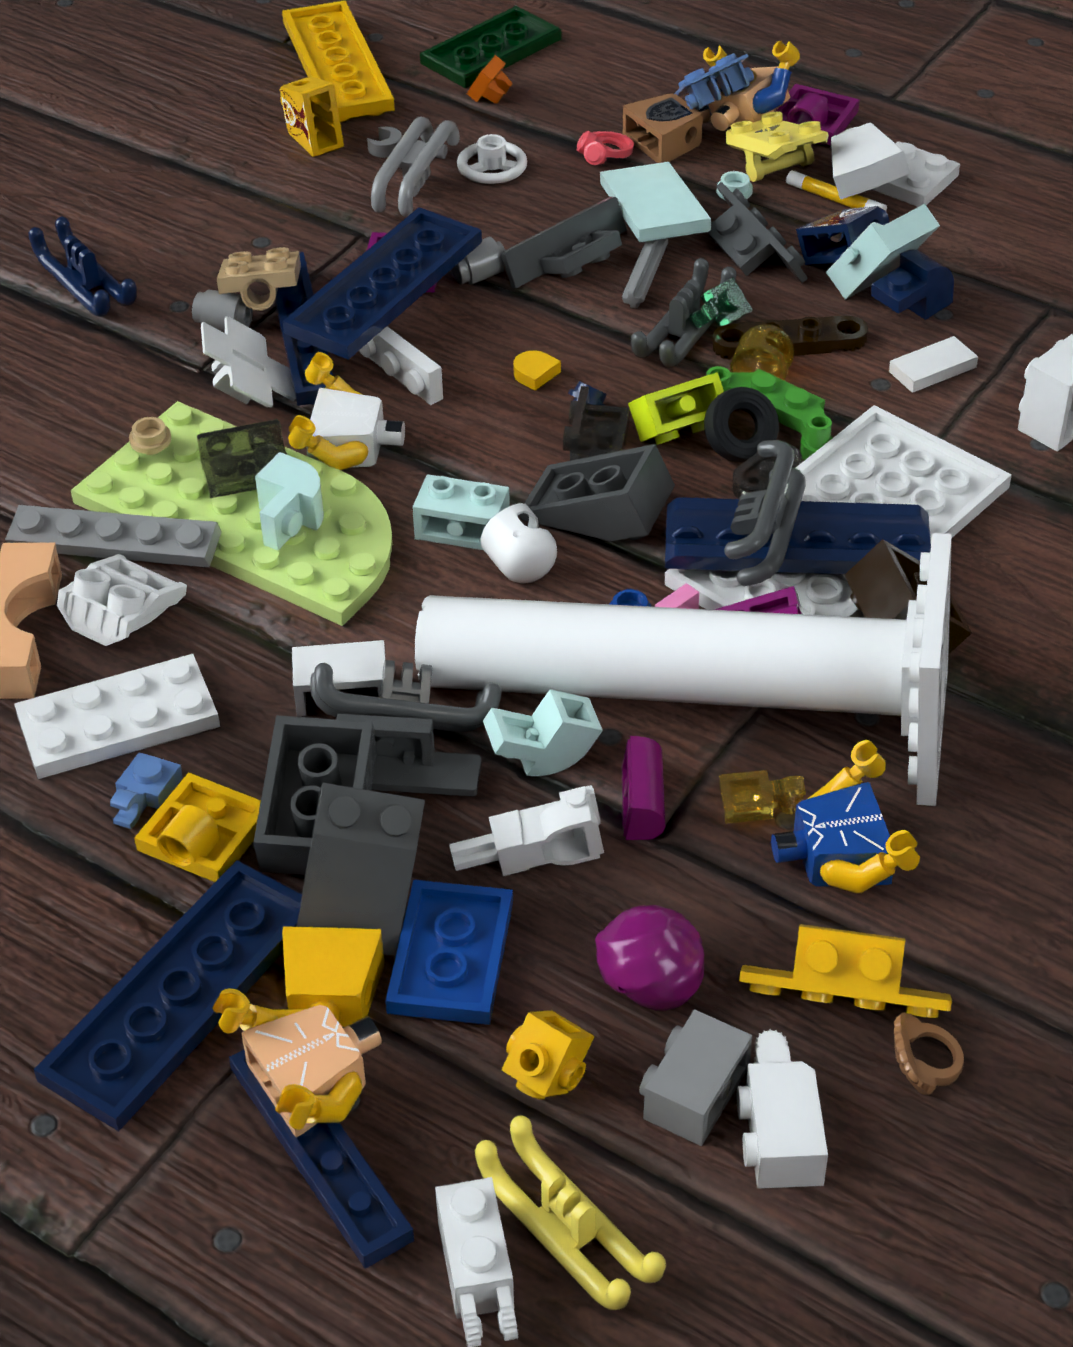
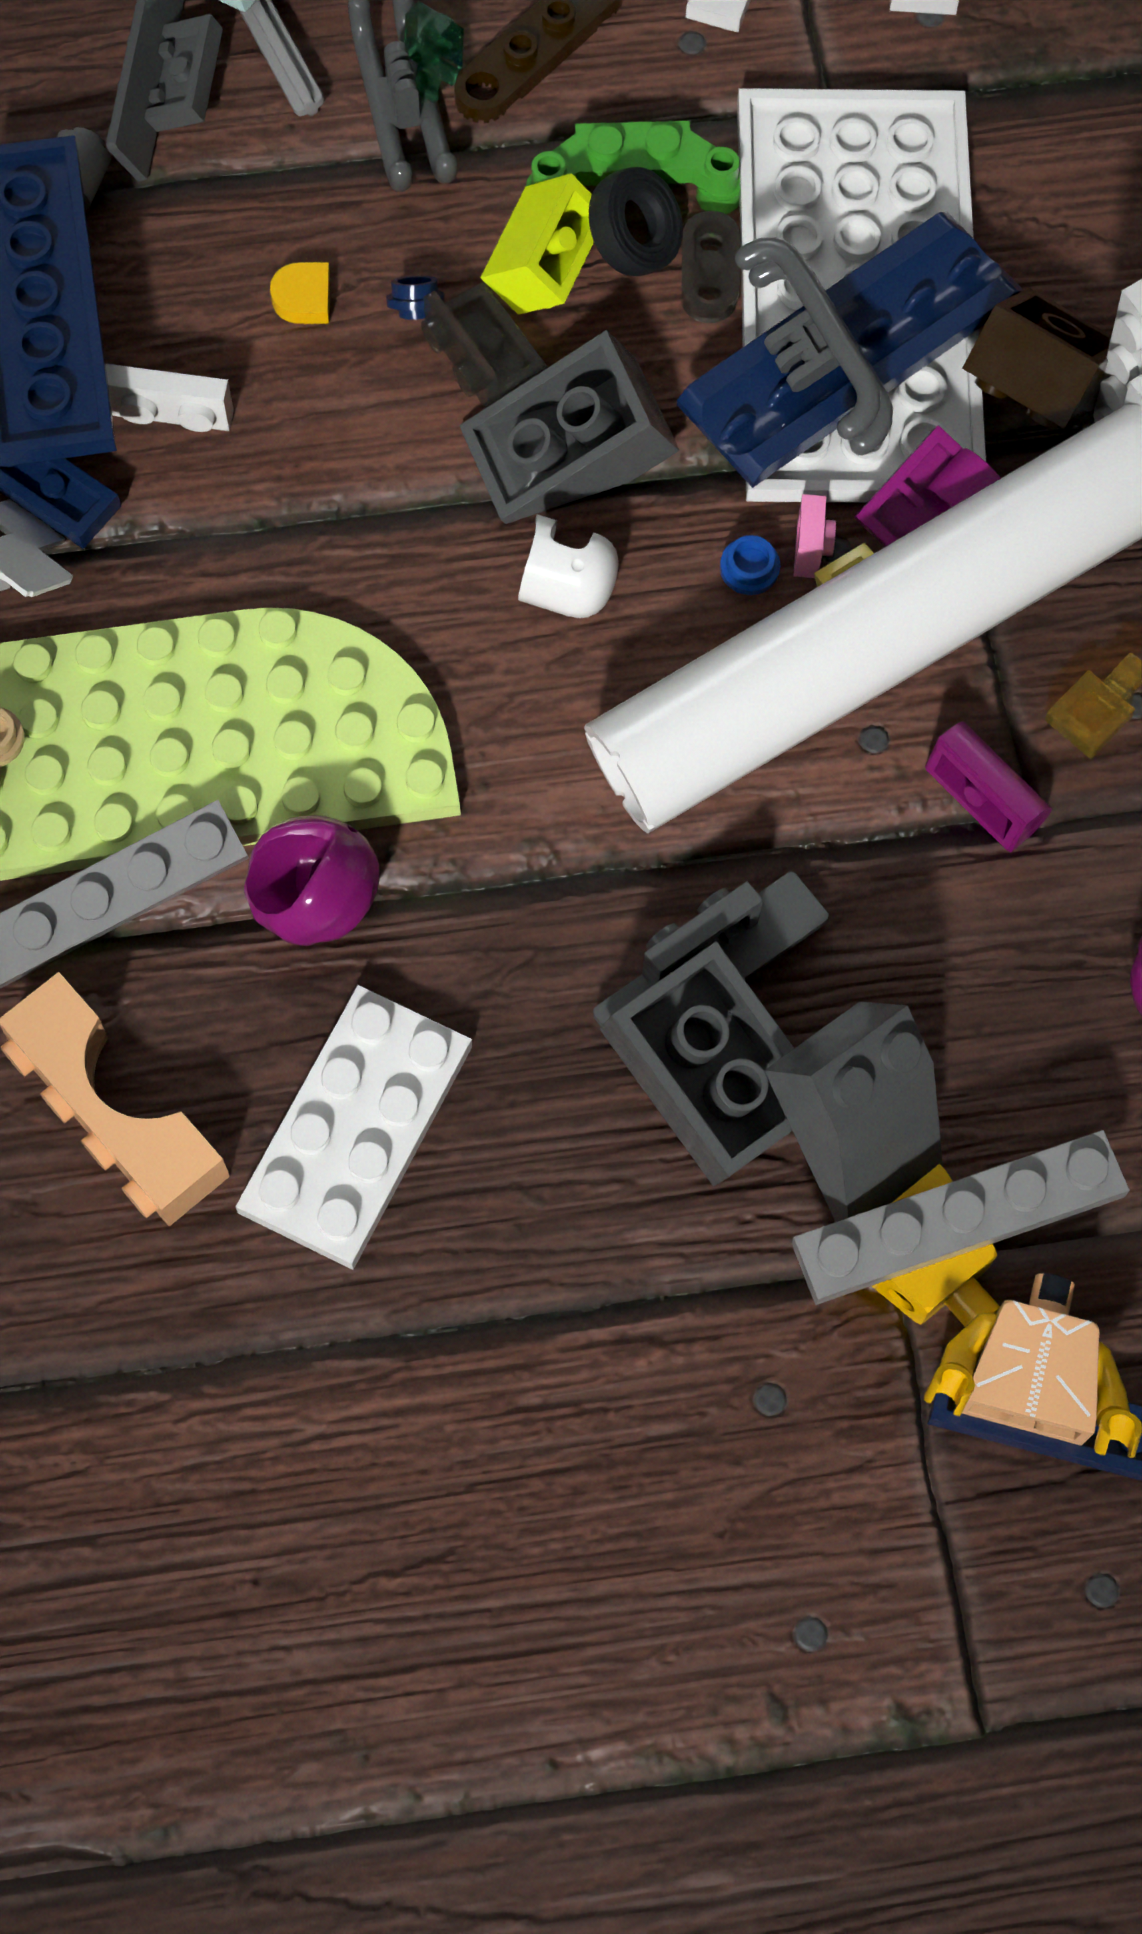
camera: 45 degrees left, 25 degrees up
dark blue plate [33,860,302,1131] -> none
white slope [57,554,187,646] -> none
medium blue plate [110,752,183,829] -> none
yellow plate [134,772,261,882] -> none
clear smoke bracket [197,419,287,498] -> none
light aqua brick [255,452,324,550] -> none
torso [288,352,405,470] -> none
white panel [292,640,386,717] -> none
dark grey piece [310,660,501,732] -> none
blue plate [385,880,513,1025] -> none
light aqua brick [413,474,510,550] -> none
white piece [449,785,604,876] -> none
light aqua brick [483,689,603,776] -> none
clear yellow helmet [730,324,794,381] -> none
none -> magenta piece [244,815,379,946]
none -> light grey plate [791,1130,1130,1305]

